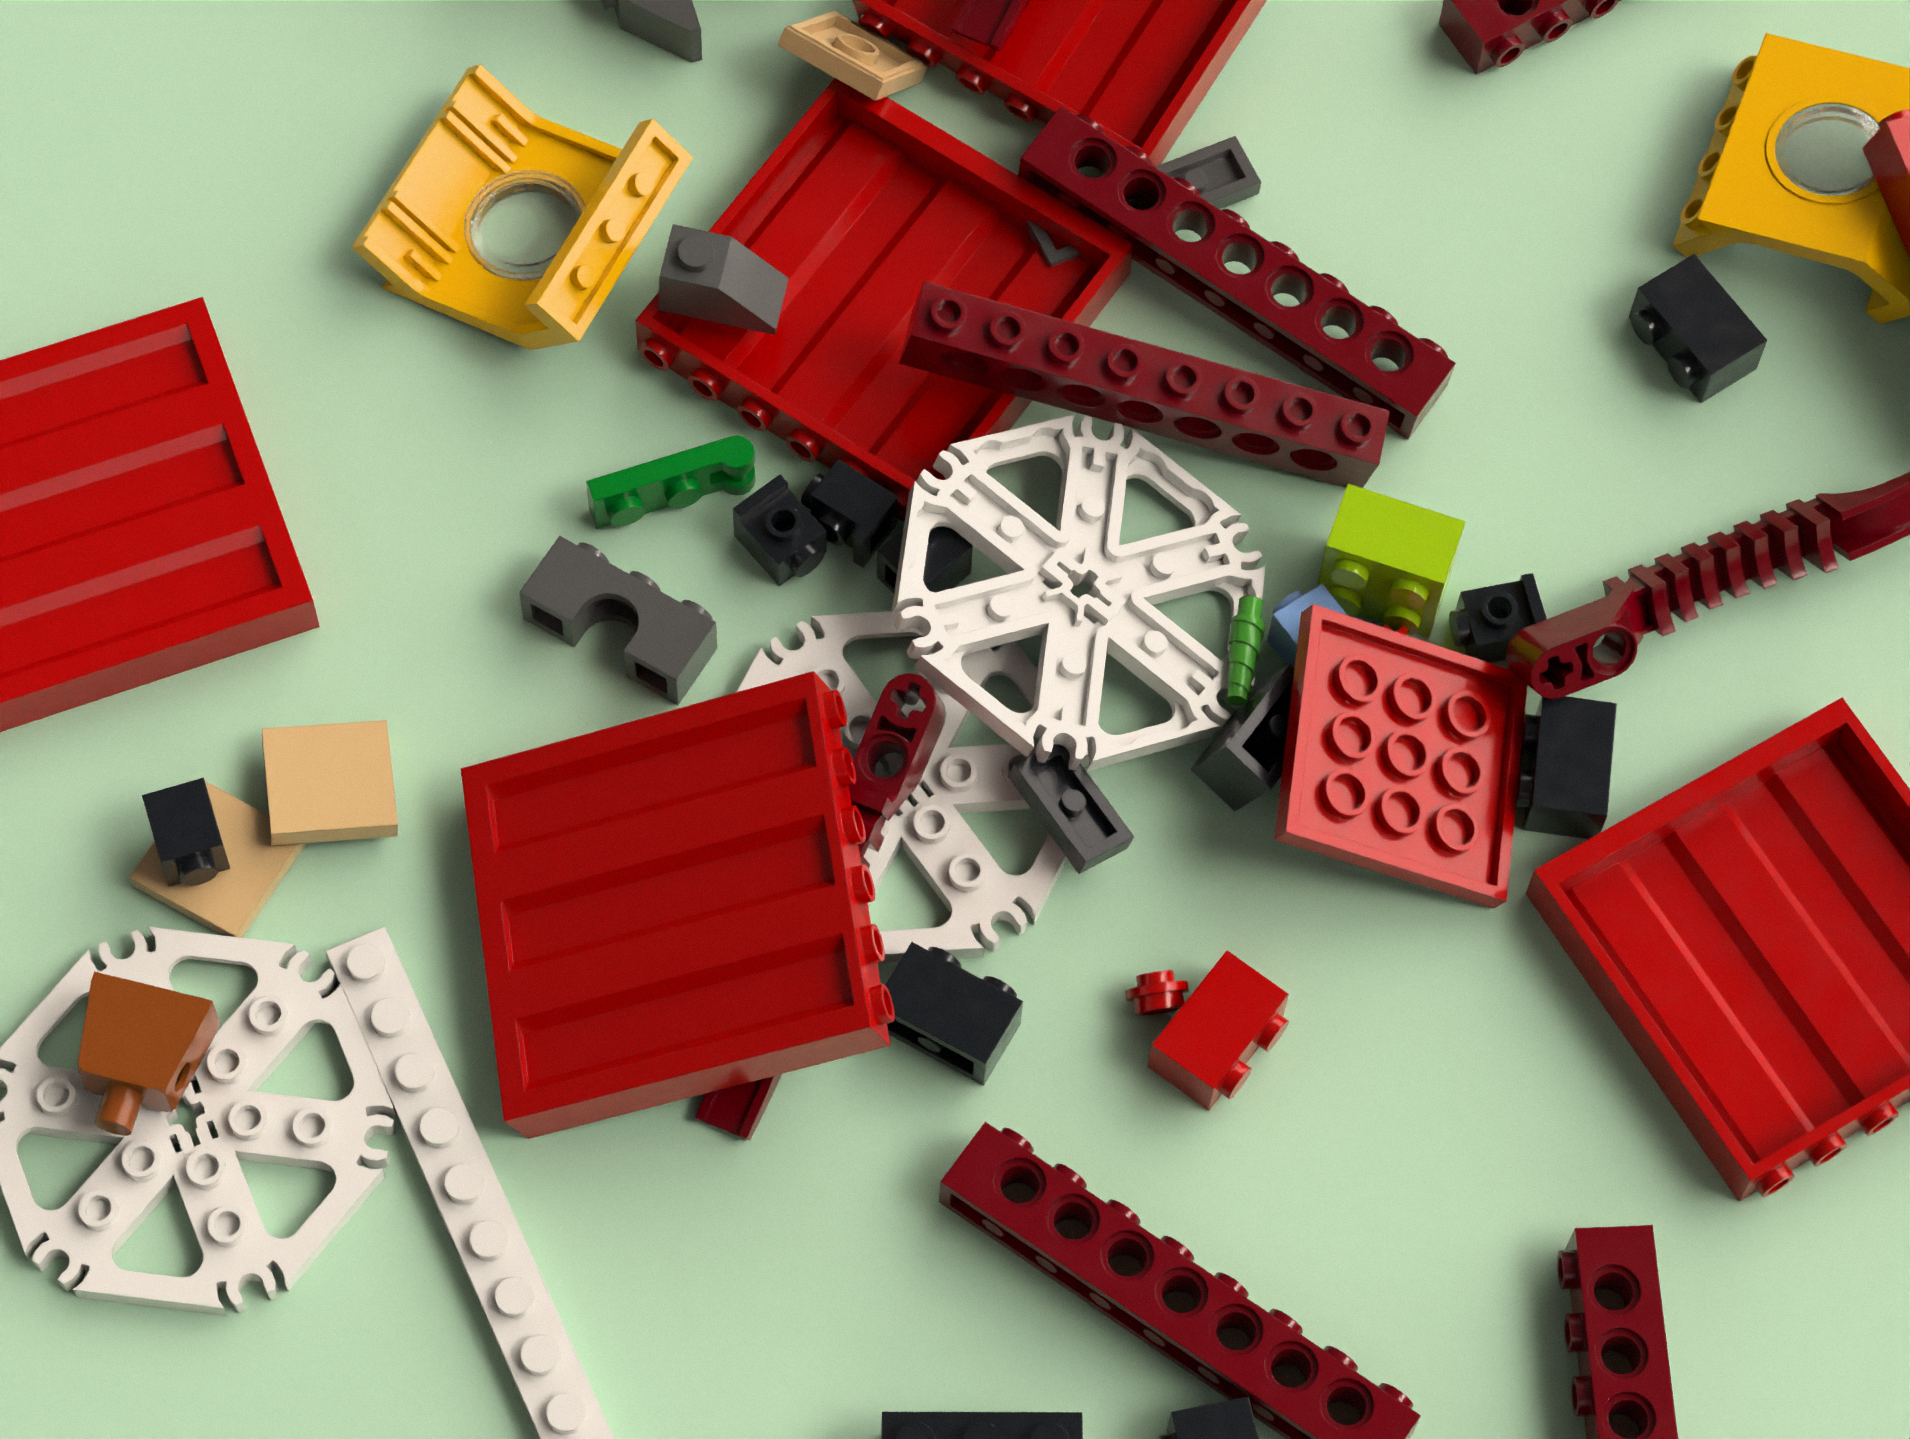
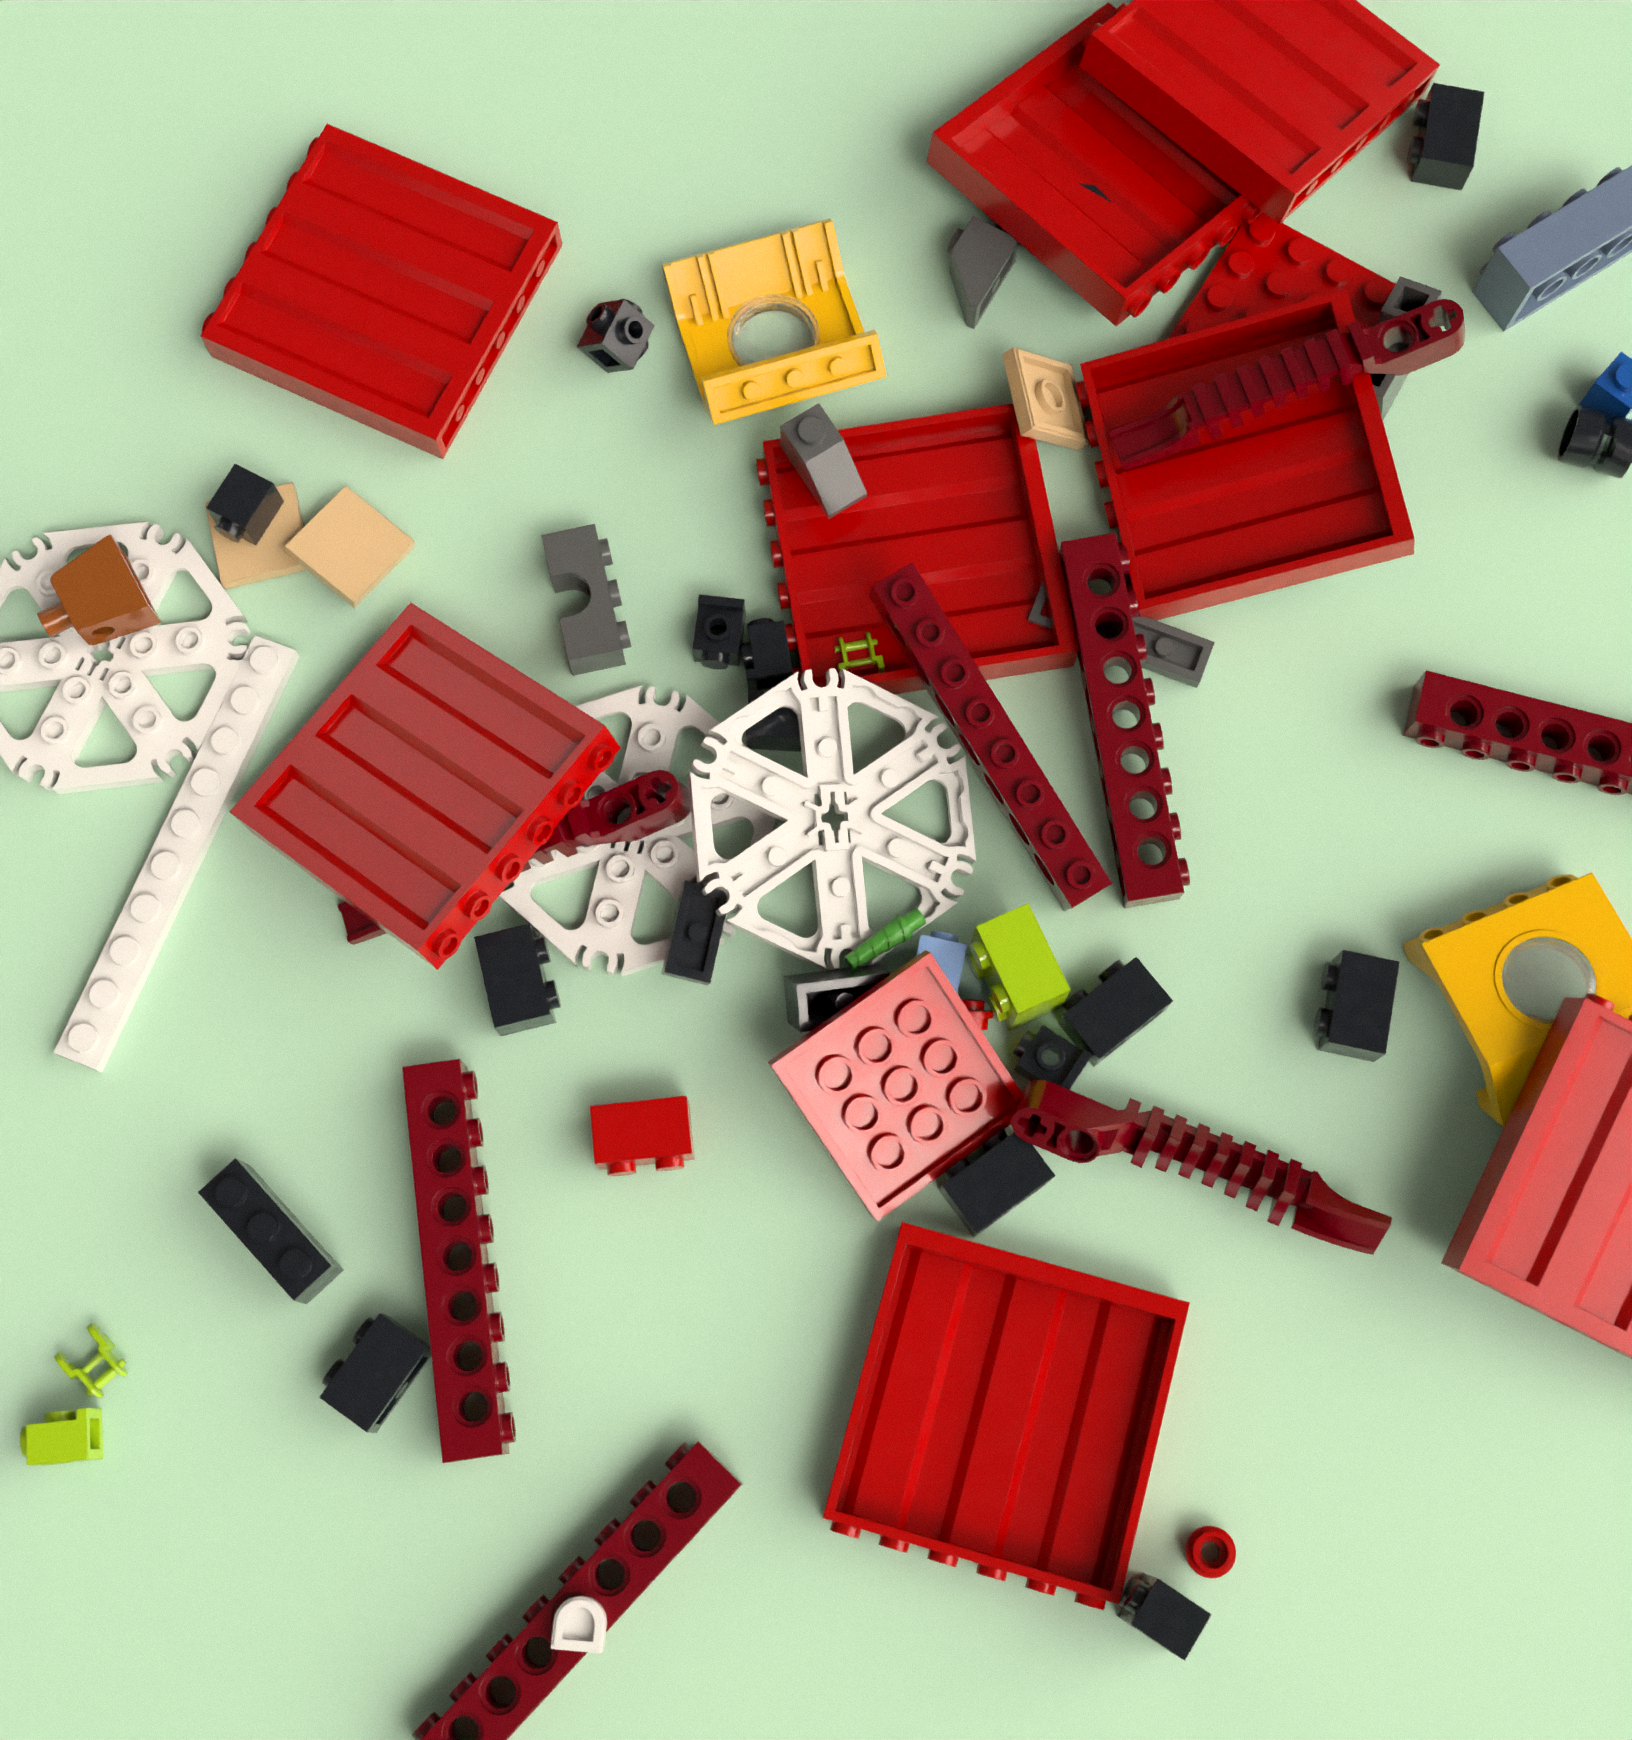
camera: 50 degrees right, 10 degrees up
green plate [586,435,756,529] -> none
red plate [1125,970,1189,1016] -> none
none -> black brick [577,299,655,373]
none -> lime piece [834,632,885,679]
none -> black brick [1058,957,1173,1067]

